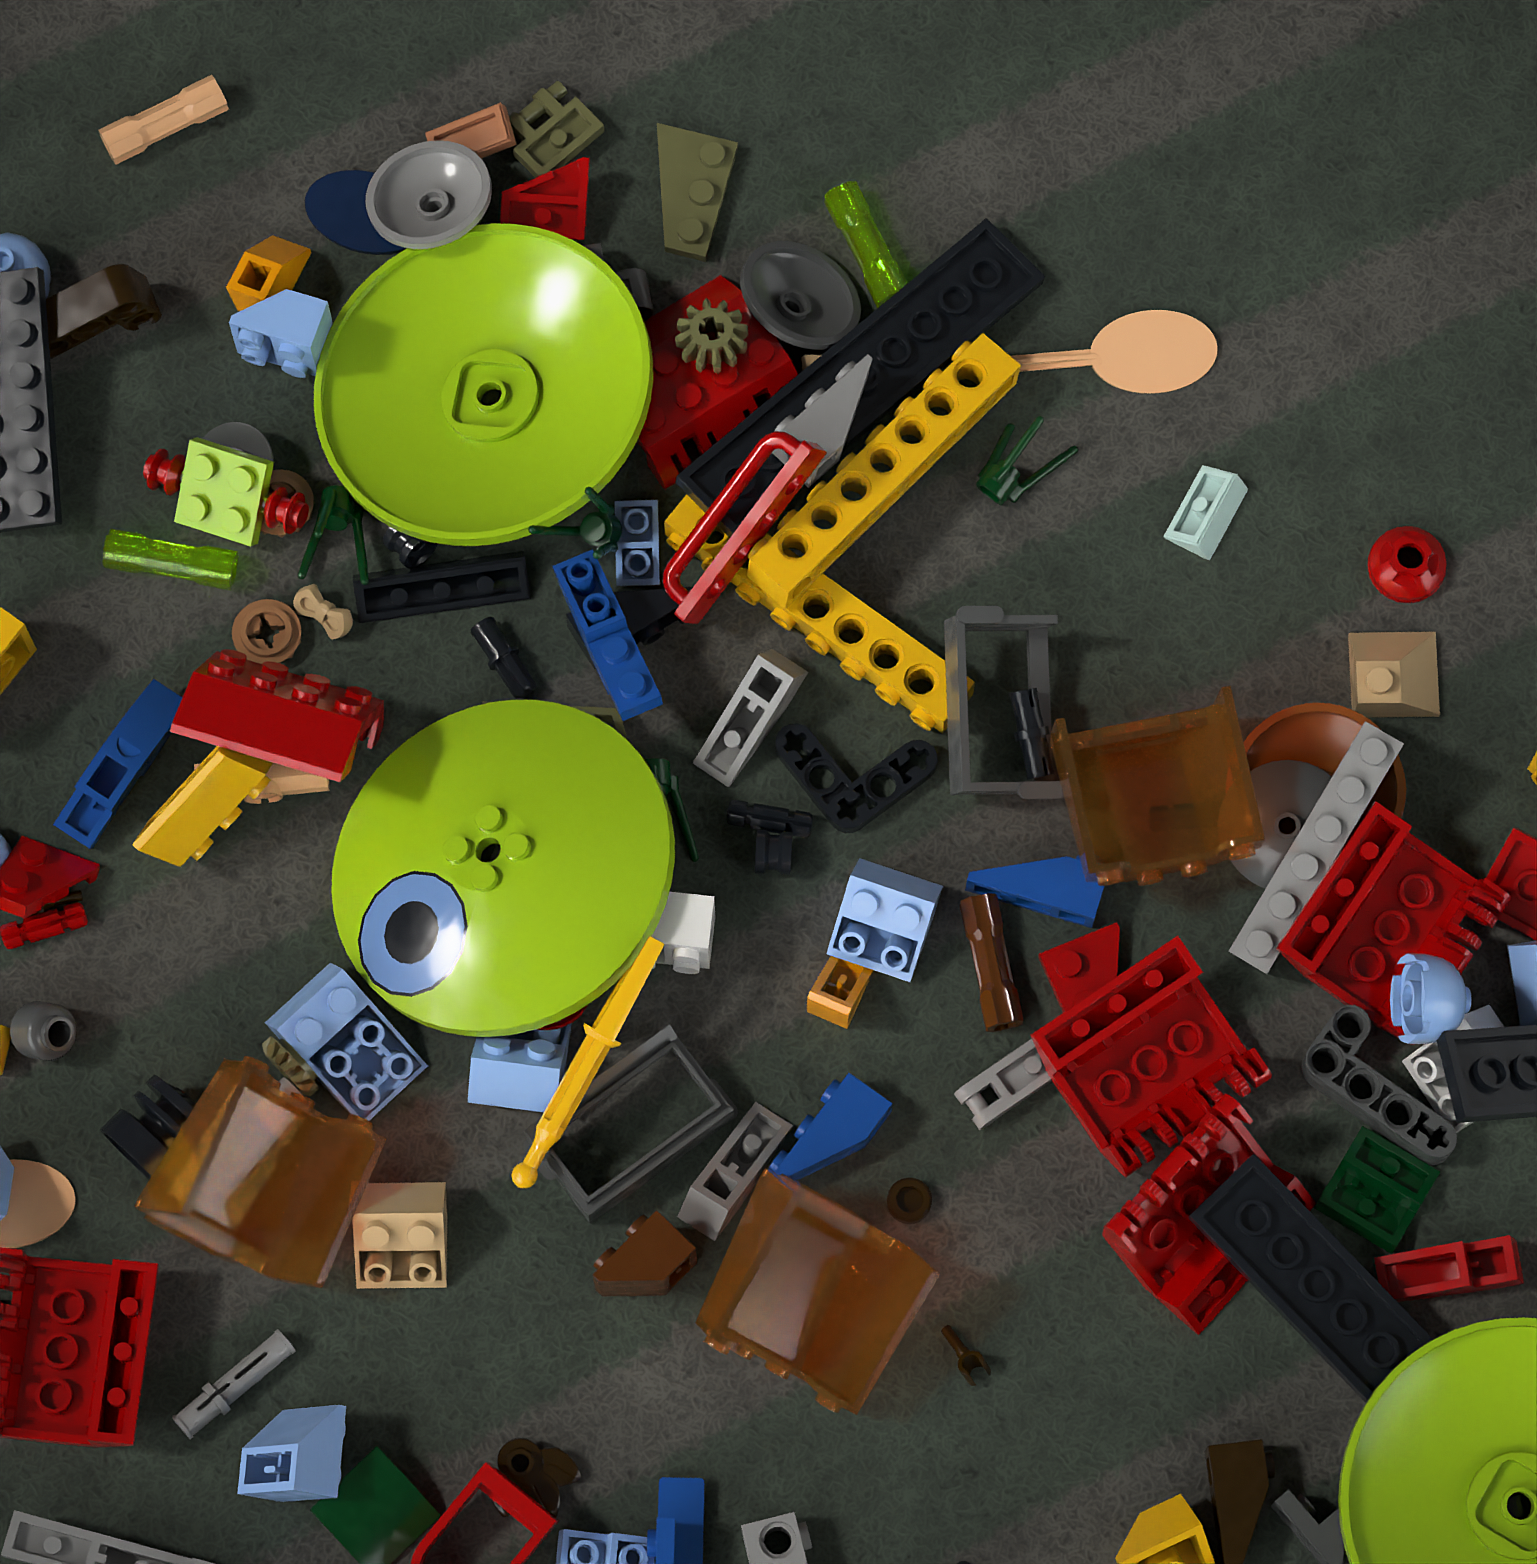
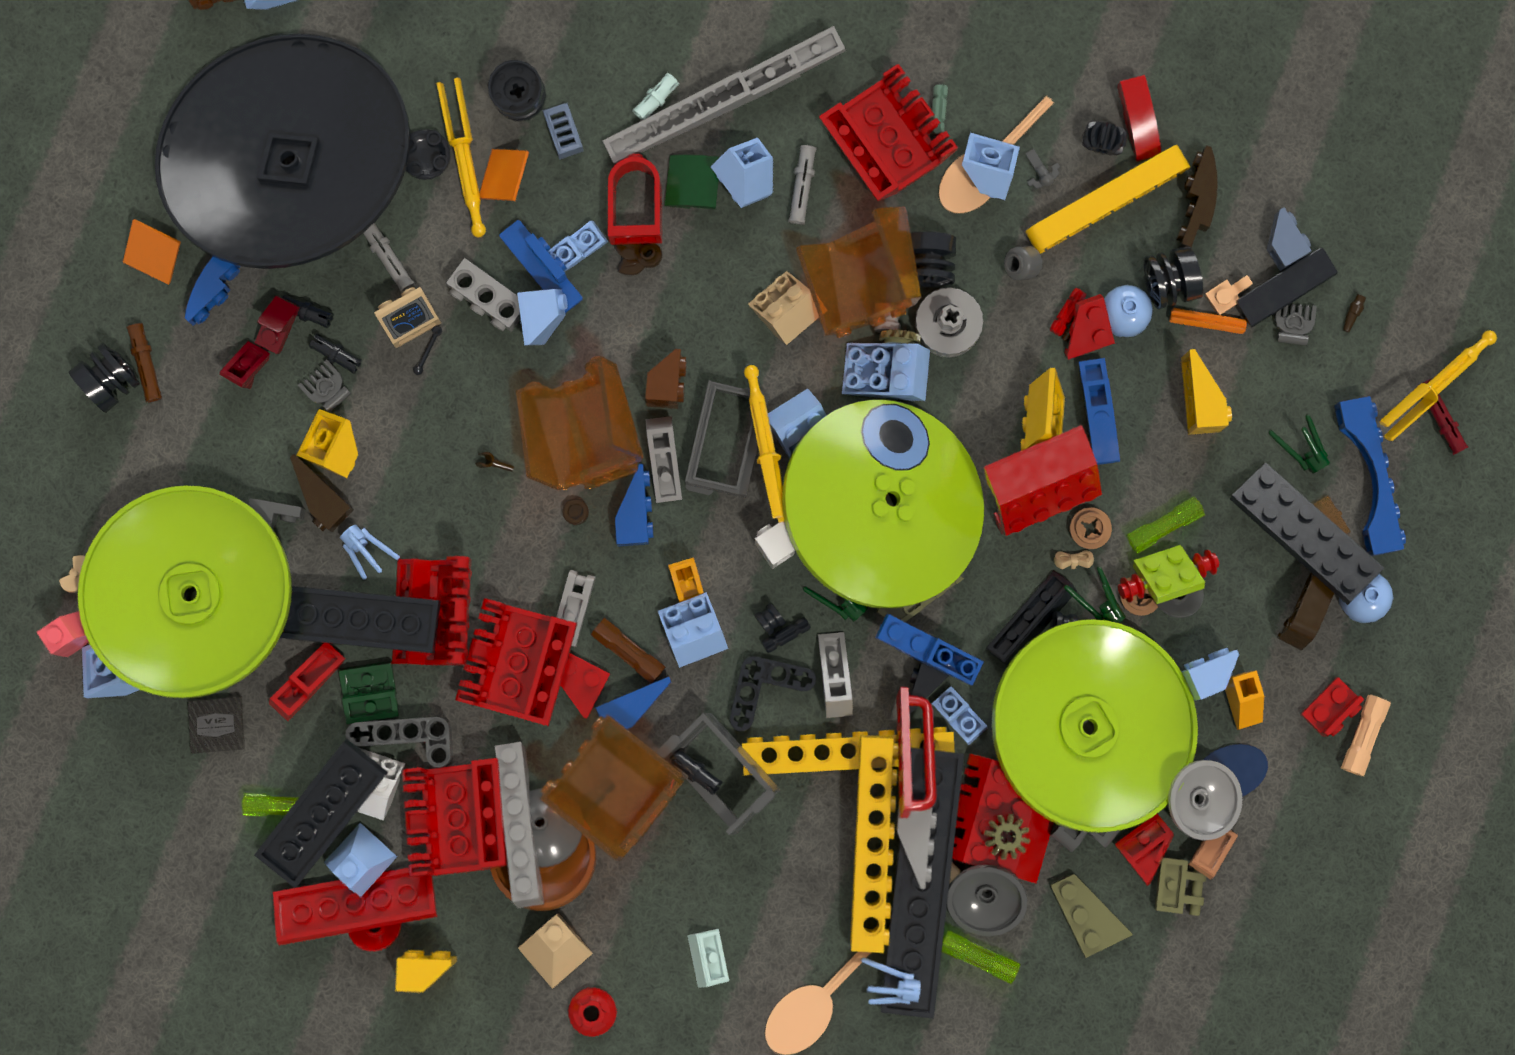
camera: 135 degrees right, 10 degrees up
black axle [470,617,536,699] -> none
dark green plant [528,487,622,559] -> none
dark green plant [976,416,1078,505] -> none
light blue cylinder [1390,953,1471,1044] -> none
none -> light blue plant [340,525,400,580]
none -> light blue slope [517,289,568,345]
none -> light blue plant [861,958,921,1004]
none -> light grey piece [915,288,983,357]
none -> red bracket [1300,677,1364,737]

